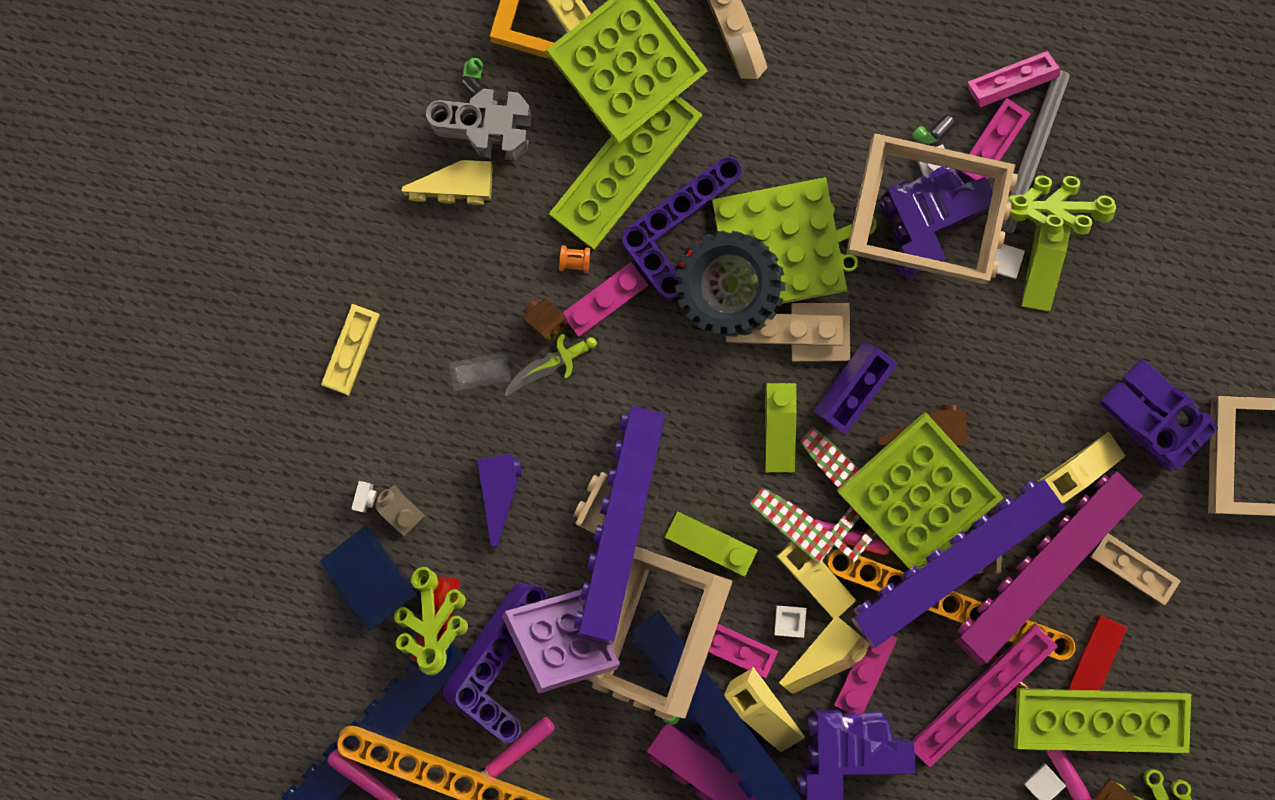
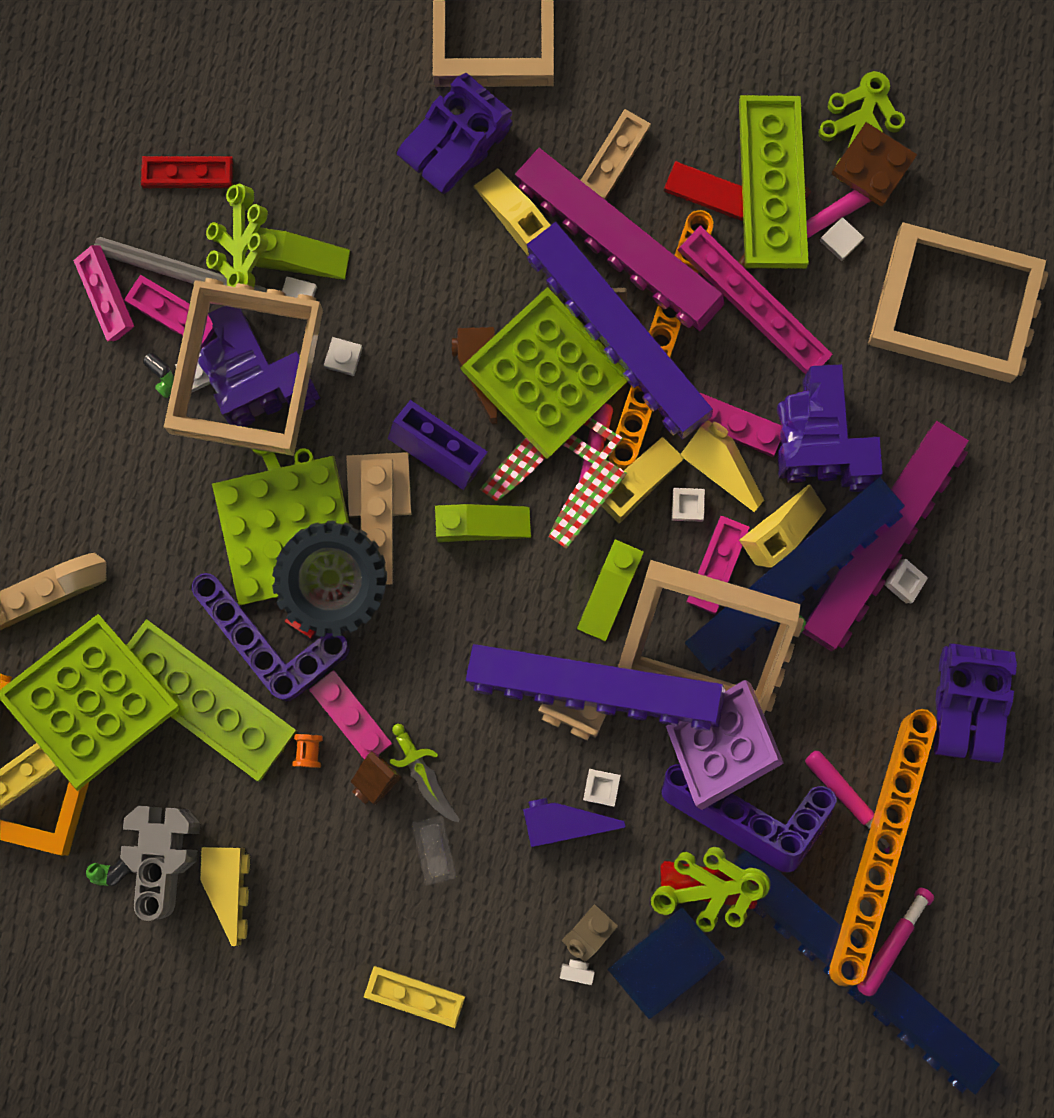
camera: 85 degrees left, 5 degrees down
none -> red tile [141,156,233,188]
none -> white plate [324,337,363,376]
none -> white plate [583,769,621,807]

